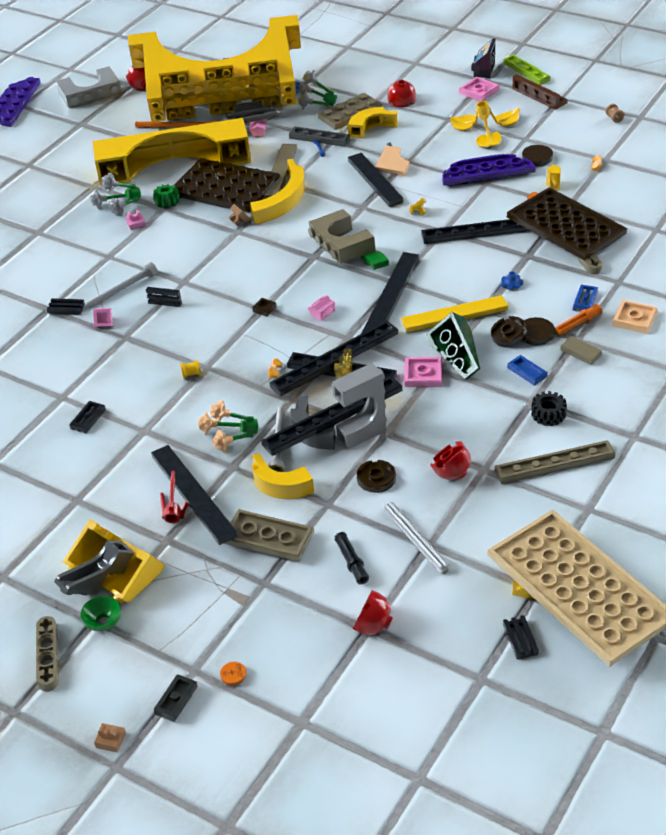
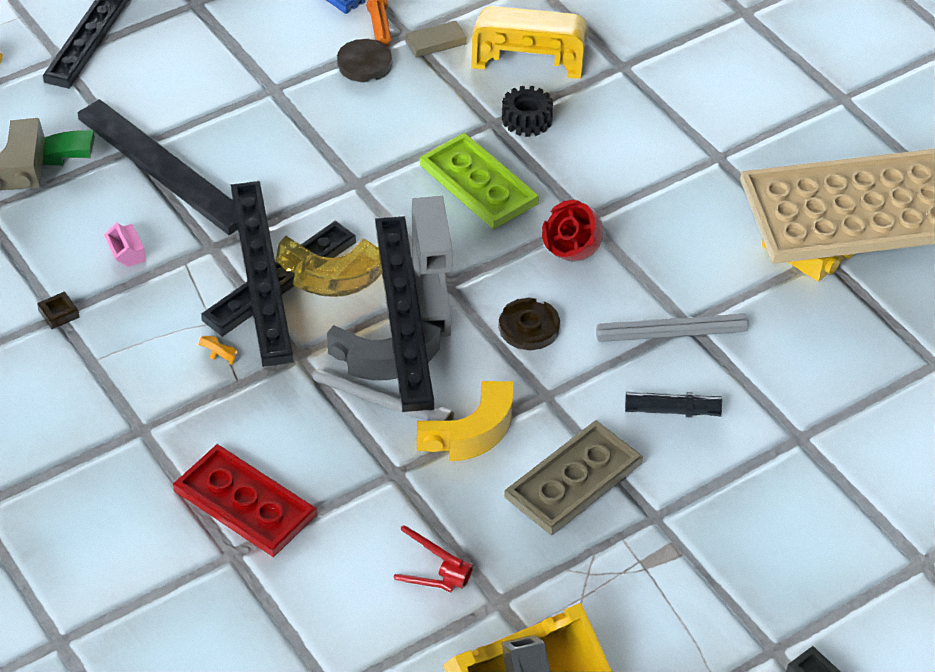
camera: 70 degrees left, 5 degrees up
black tile [69,401,106,434] -> none
black tile [151,445,238,545] -> none
yellow bush [180,360,201,379] -> none
light nougat plant [198,400,258,453] -> none
orange piece [220,662,246,686] -> none
red cylinder [353,590,393,635] -> none
yellow tile [401,295,508,333] -> none
bright pink tile [404,357,442,387] -> none
dark green wedge [426,312,480,380] -> none
dark brown tile [491,316,527,346] -> none
dark tan tile [494,440,615,484] -> none
blue plant [501,271,523,290] -> none
black tile [503,615,539,659] -> none
blue tile [507,355,548,386] -> none
none -> red tile [173,444,317,558]
none -> lime plate [420,132,539,230]
none -> yellow windscreen [471,6,588,79]

